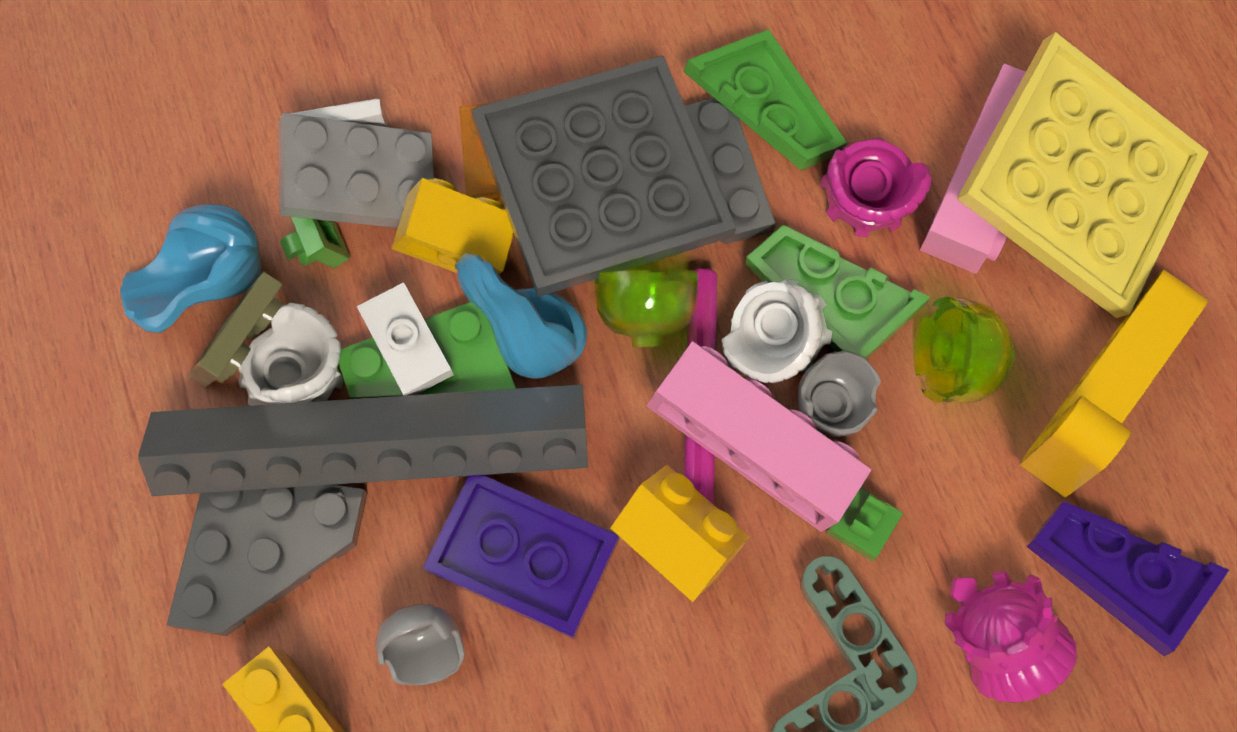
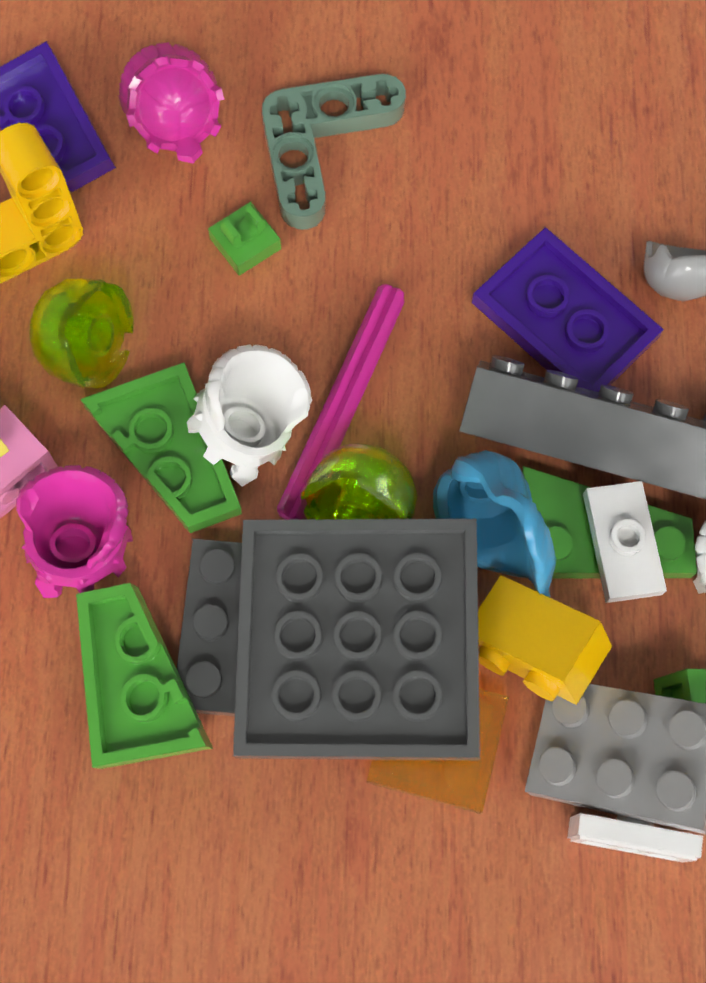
camera: 165 degrees left, 0 degrees up
yellow brick [610,465,750,602] -> none
bright pink brick [646,341,872,532] -> none
light grey hair [798,351,881,438] -> none

